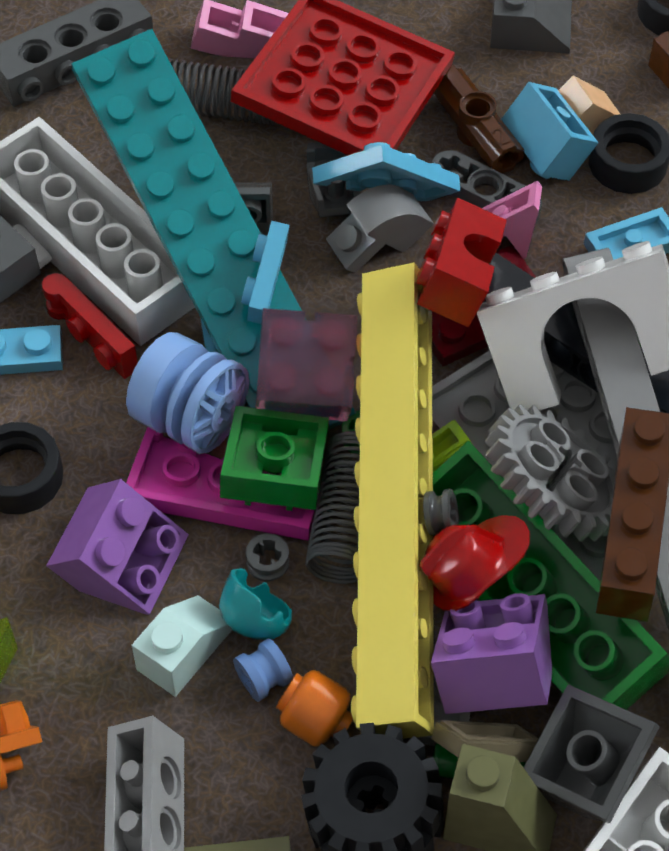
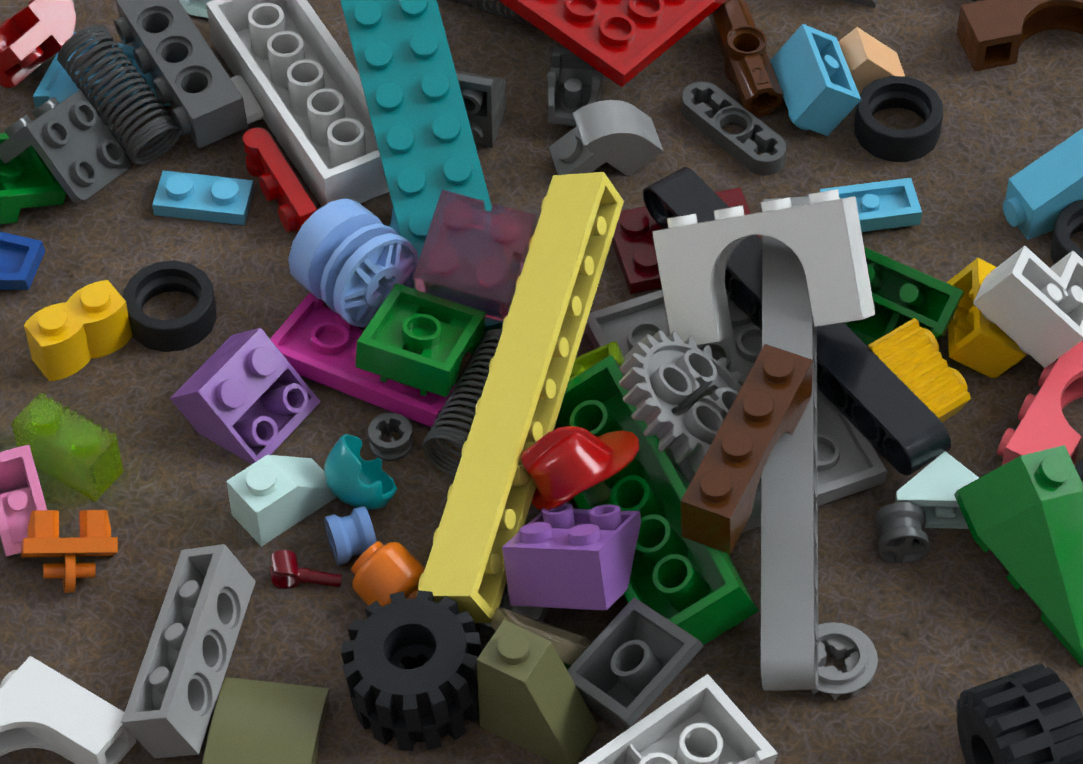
camera: 15 degrees right, 5 degrees down
medium azure plate [241,220,290,325] -> none
medium azure wing [312,142,460,201] -> none
red arch [415,197,507,327] -> none
dark grey bush [423,489,459,536] -> none
bright pink slope [482,181,542,259] -> none
none -> dark red hand [269,550,342,589]

